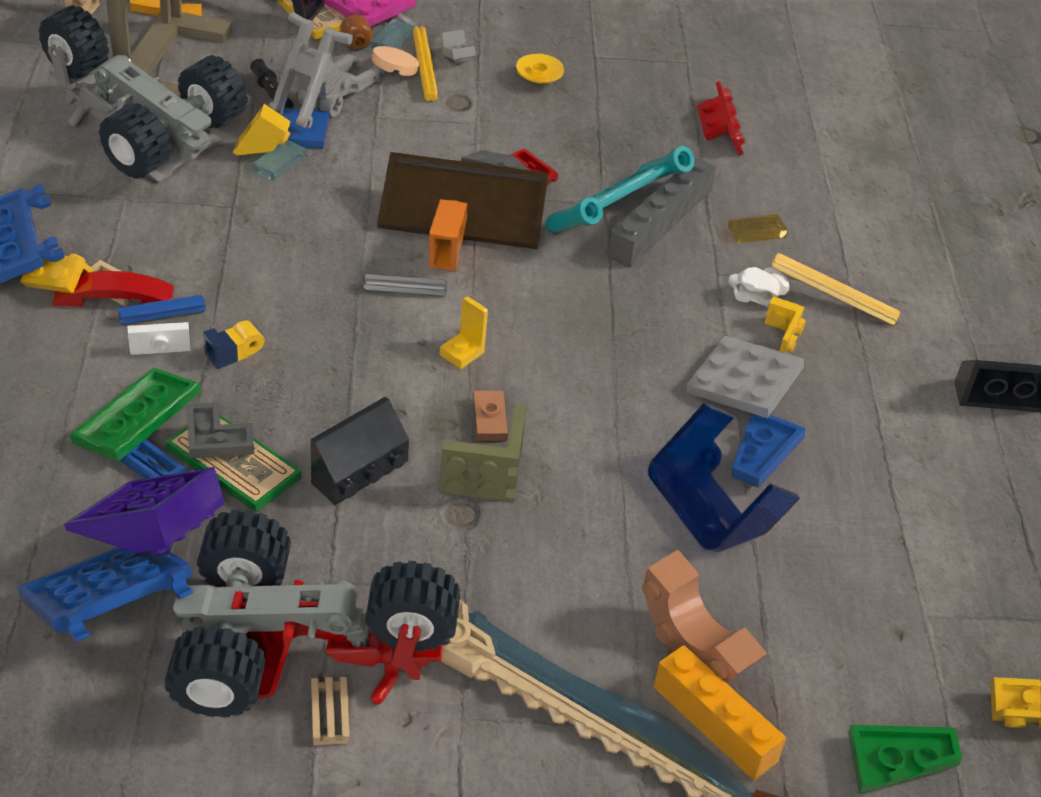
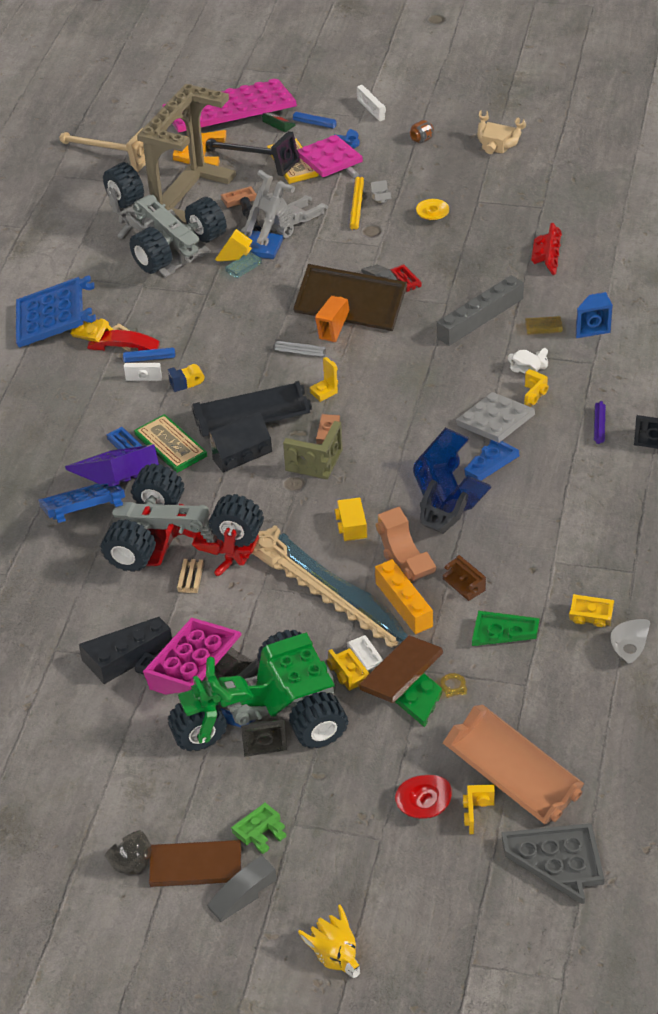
camera: 20 degrees right, 0 degrees up
green tile [69,367,202,461] -> none
dark grey plate [187,403,254,458] -> none
dark orange head [340,14,373,51] -> none
clear light blue tile [371,19,414,49] -> none
light nougat tile [371,46,420,76] -> none
teal piece [545,146,695,233] -> none
yellow axle [771,253,900,325] -> none
none -> black cylinder [191,381,312,437]
none -> nougat plate [221,186,257,208]
none -> yellow brick [334,497,367,541]
none -> black piece [420,479,469,534]
none -> reddish brown hinge [443,555,486,601]
none -> blue slope [576,292,613,338]
none -> dark purple axle [594,401,606,444]

